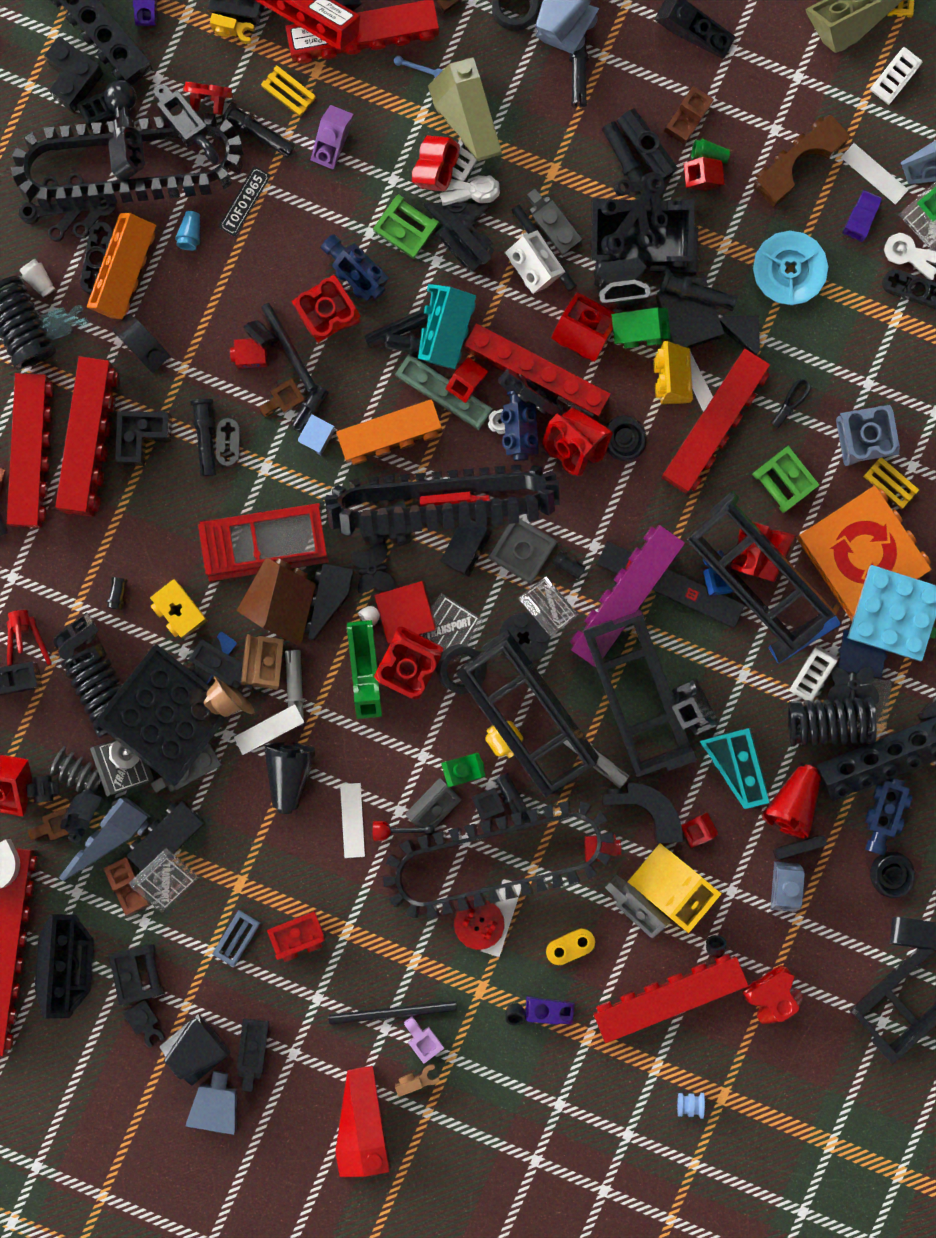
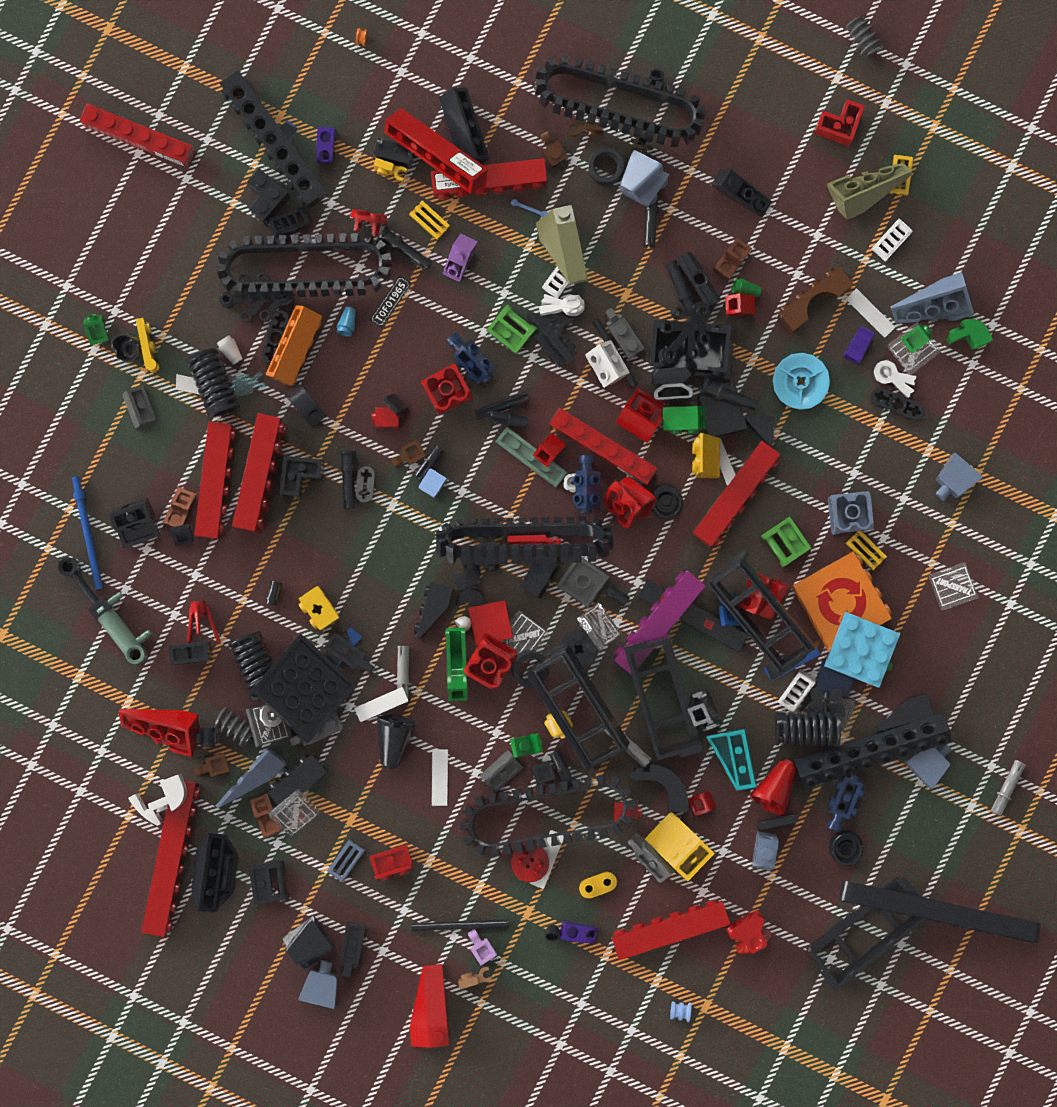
camera: 10 degrees right, 0 degrees up
black plate [53,612,99,659] -> none
black cylinder [60,789,102,845] -> none
black beam [104,80,145,181] -> none
black plate [123,999,165,1048] -> none
piece [154,84,219,164] -> none
piece [198,503,329,582] -> none
medium nougat piece [204,676,254,717] -> none
reddish brown slope [236,557,315,646] -> none
medium nougat plate [241,634,284,690] -> none
black bar [261,303,317,392] -> none
orange brick [336,399,442,465] -> none
hinge [373,821,435,841] -> none
red brick [412,135,460,192] -> none
teal wedge [418,284,476,369] -> none
black hinge [498,368,562,417] -> none
black hinge [706,935,727,958] -> none
black piece [771,379,811,428] -> none

